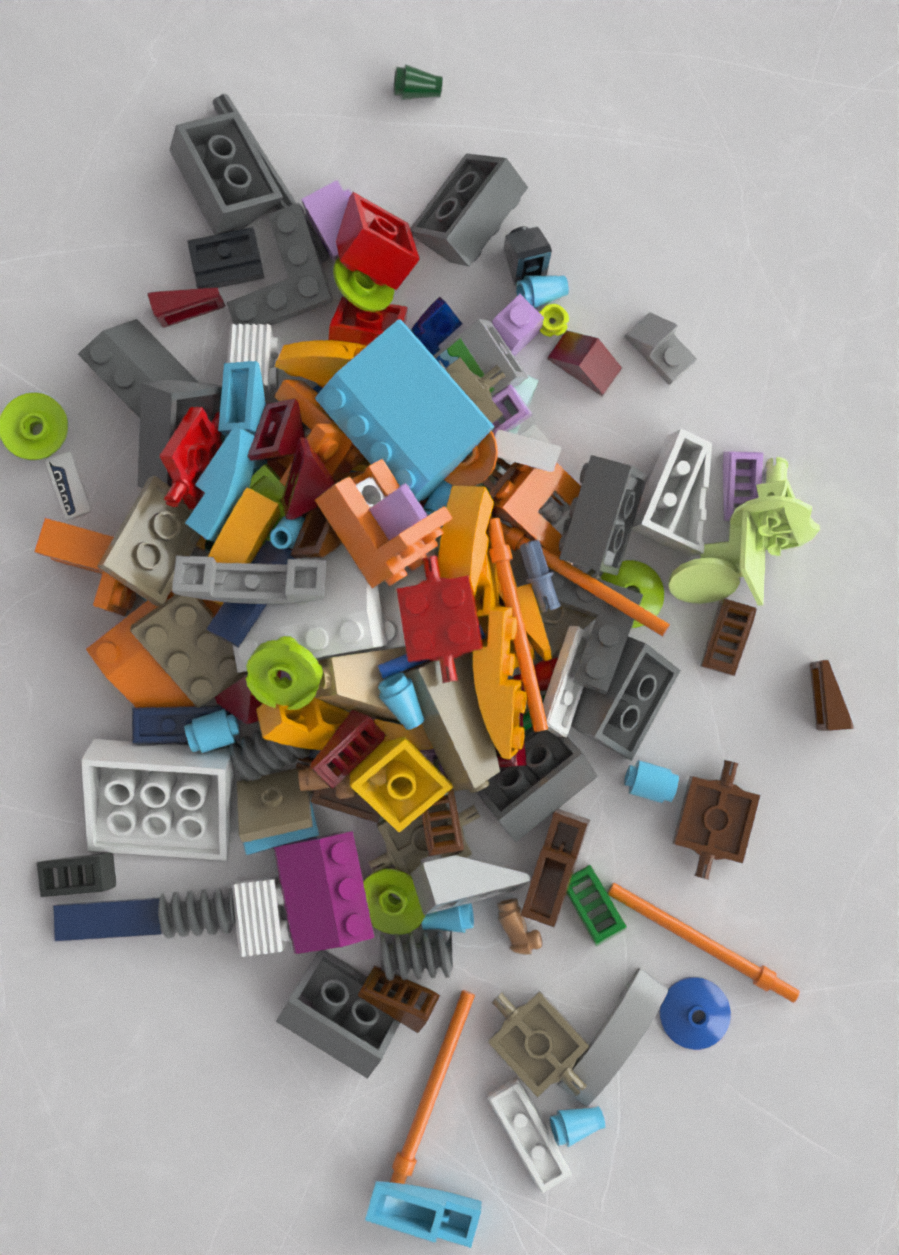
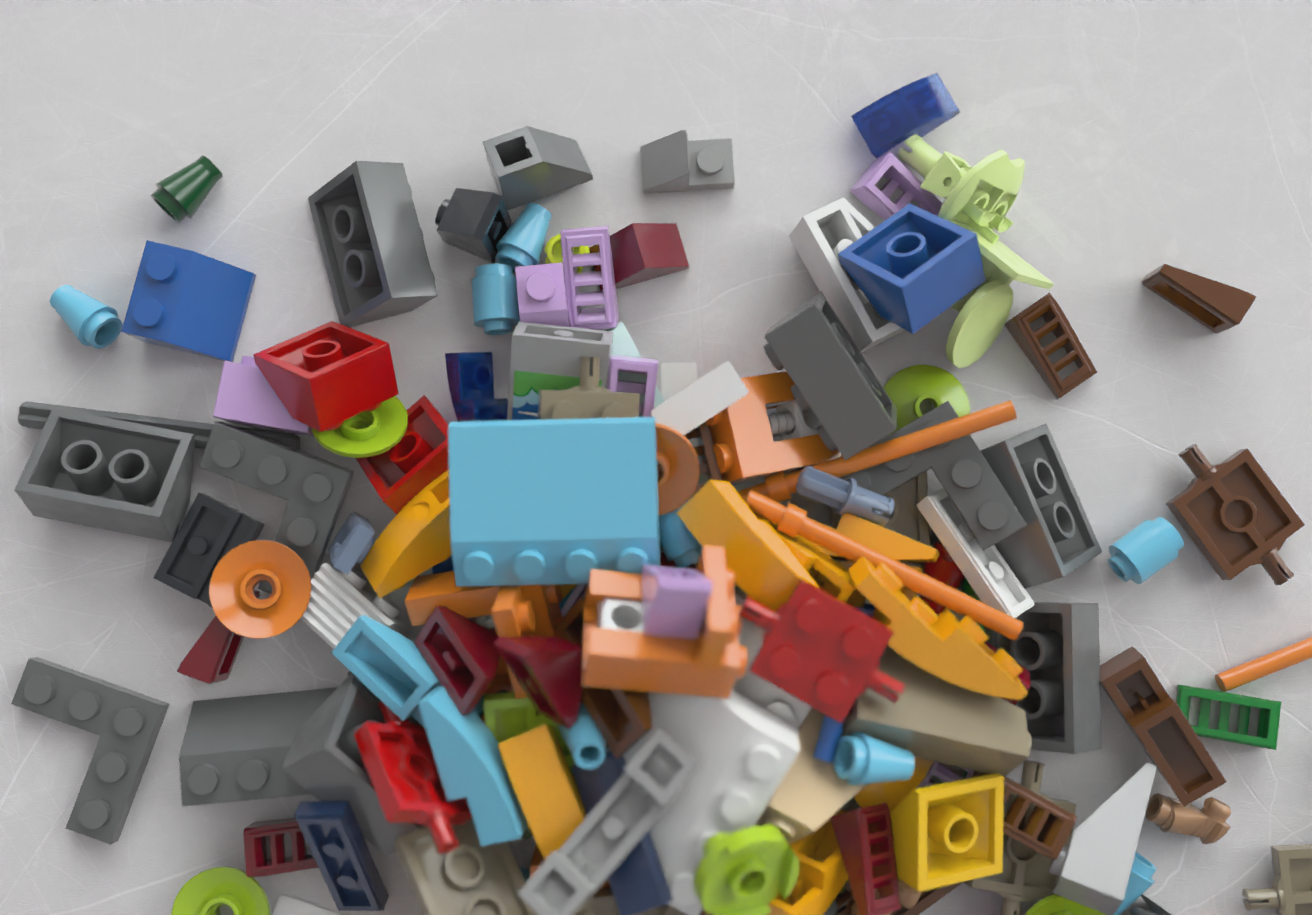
camera: 55 degrees left, 0 degrees up
none -> dark grey plate [11,657,170,844]
none -> medium azure cone [50,285,122,349]
none -> blue slope [121,240,256,362]
none -> orange dish [209,540,312,639]
none -> dark red slope [243,818,318,878]
none -> dark blue tile [294,801,388,911]
none -> sand blue plate [328,511,375,575]
none -> medium azure brick [471,263,520,335]
none -> dark grey slope [483,126,593,210]
none -> lavender slope [560,226,619,329]
none -> blue slope [838,203,985,334]
none -> clear blue slope [851,73,961,158]

